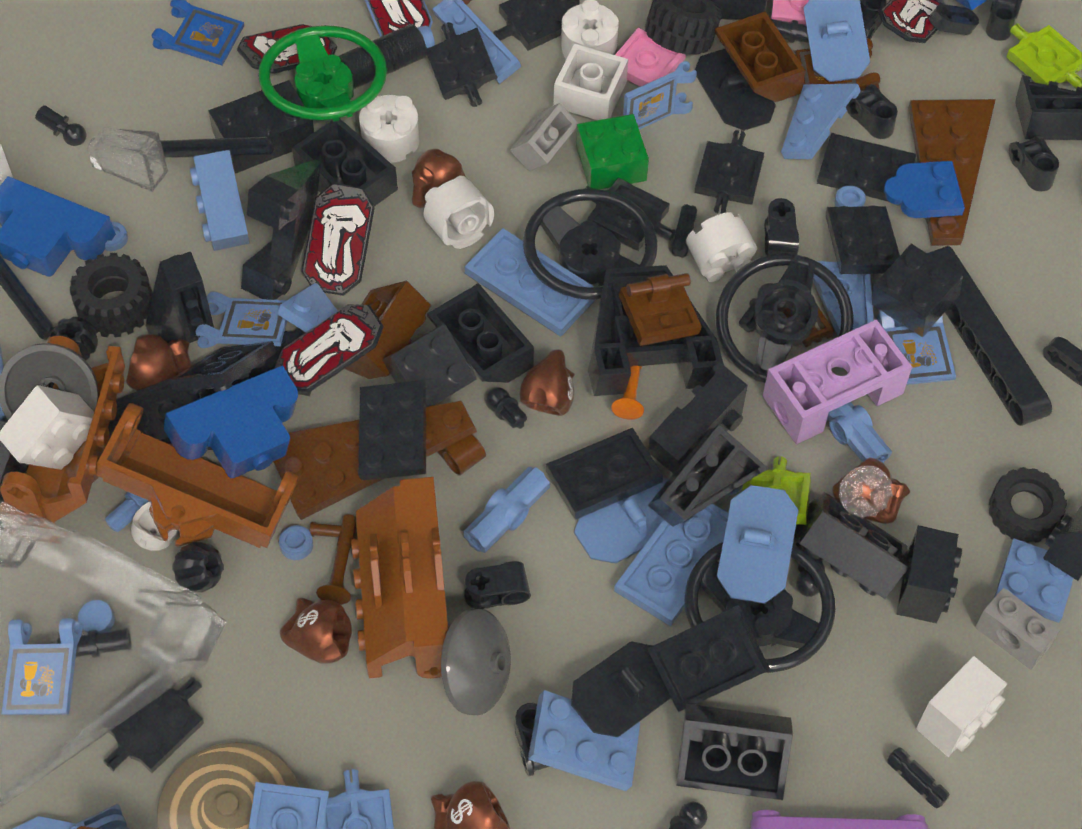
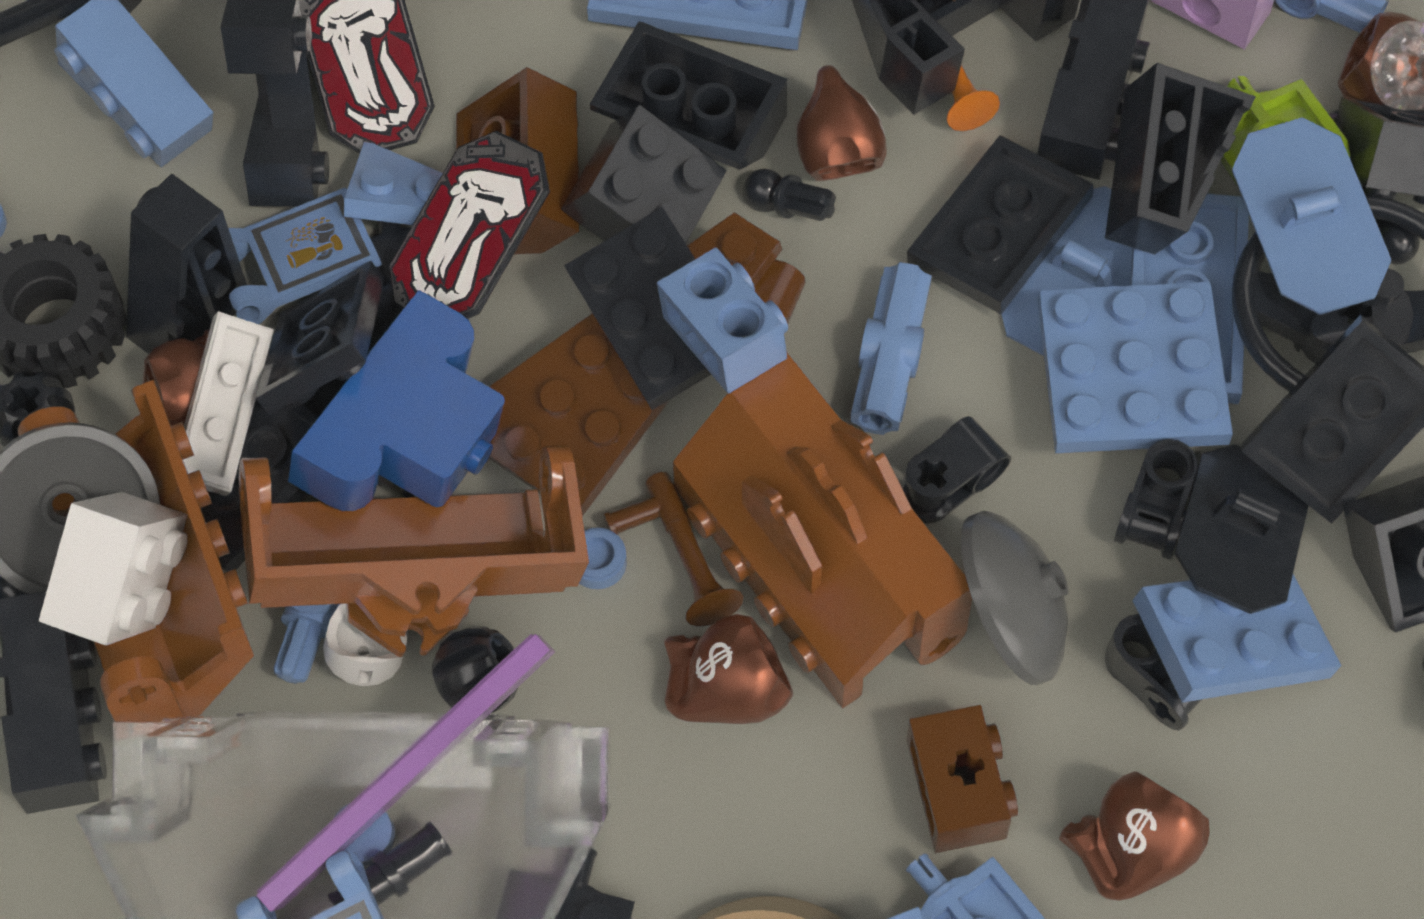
camera: 25 degrees left, 5 degrees up
none -> white tile [184,311,274,496]
none -> medium lavender tile [256,634,556,912]
none -> medium blue brick [657,248,788,394]
none -> reddish brown brick [906,705,1018,854]
none -> medium blue plate [1038,282,1233,453]
none -> black piece [1114,439,1197,560]

